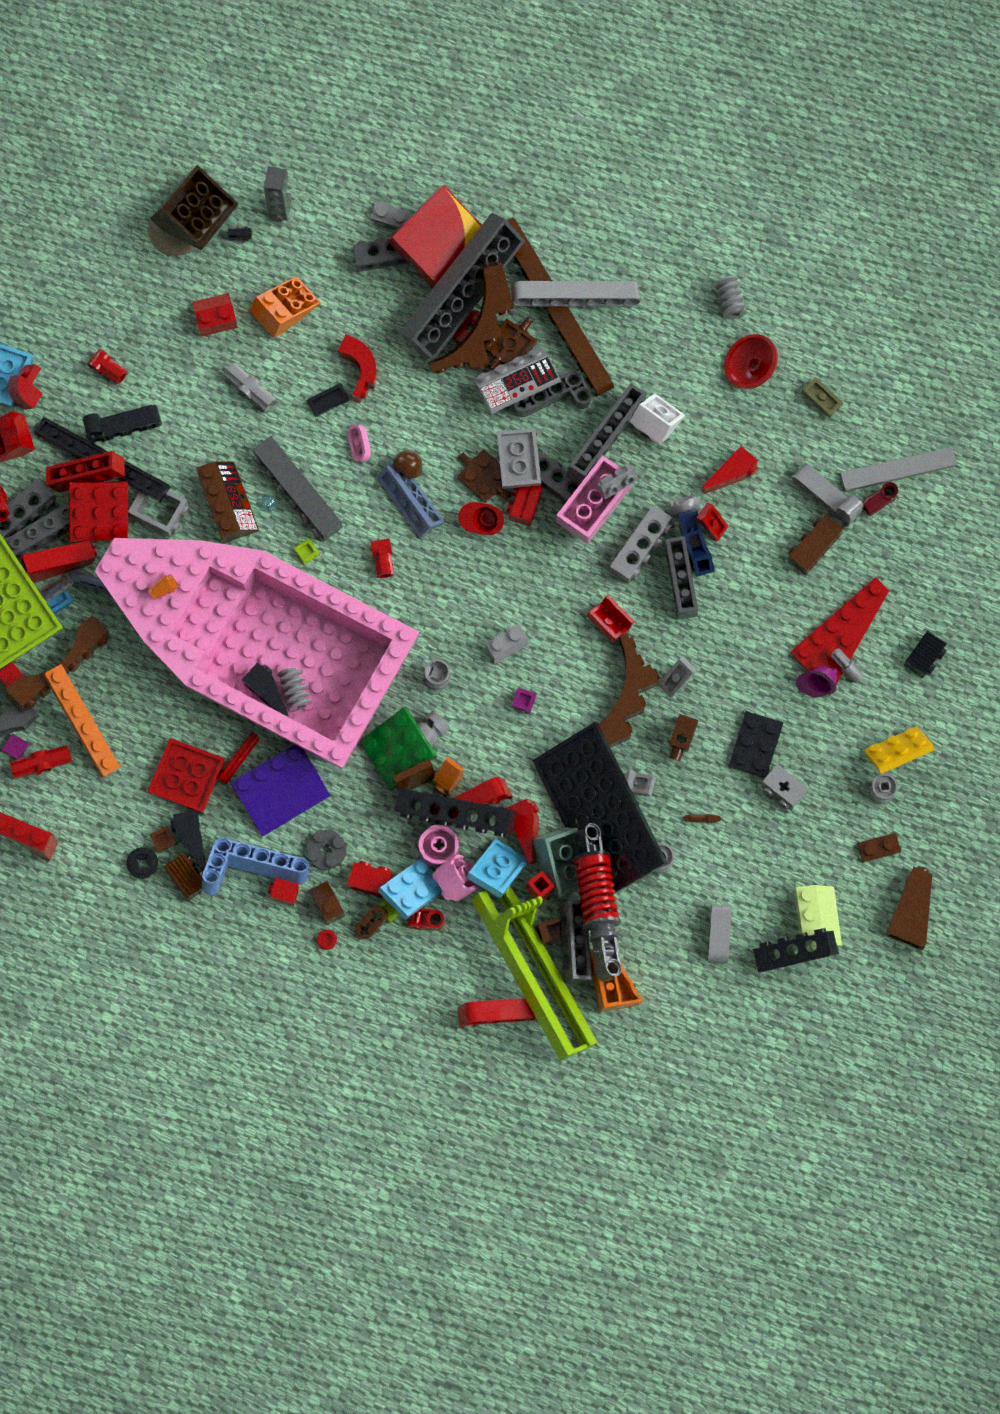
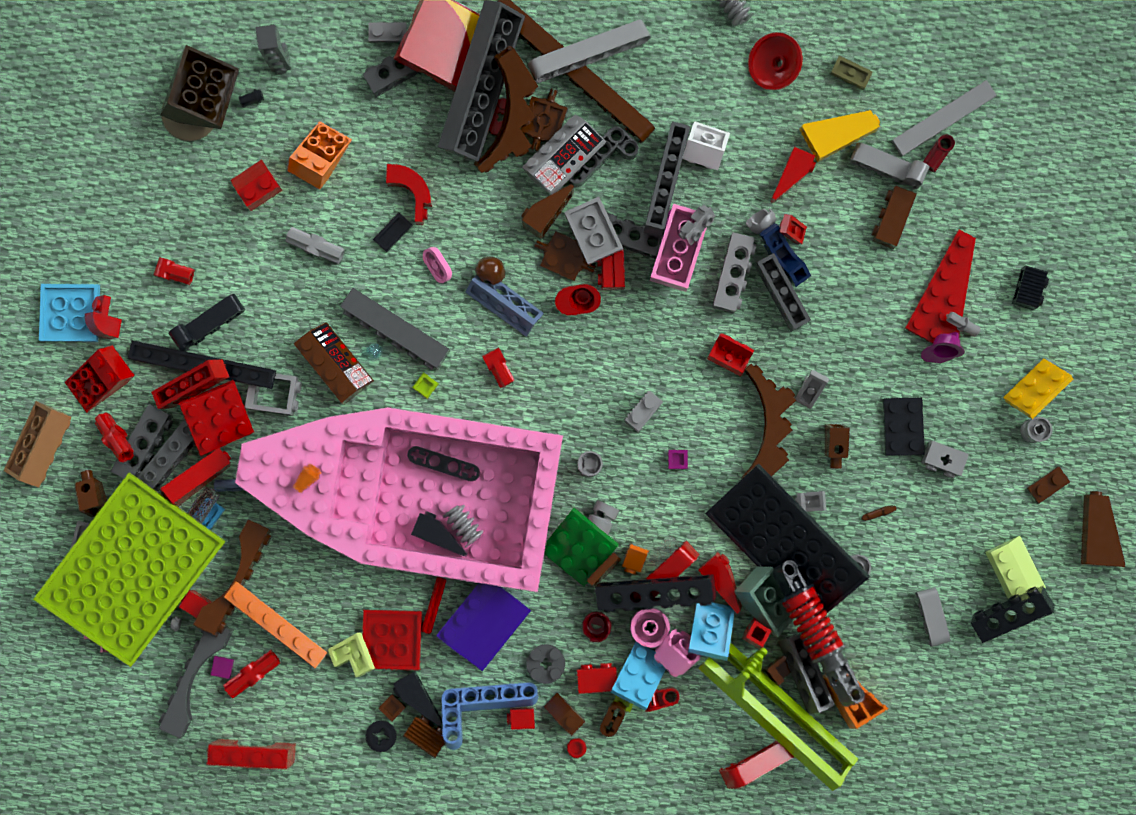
camera: 20 degrees left, 10 degrees up
none -> yellowish green plate [328,633,375,677]
none -> black beam [407,446,480,482]
none -> reddish brown slope [521,185,574,240]
none -> dark red hair [582,611,612,642]
none -> yellow slope [799,110,880,162]

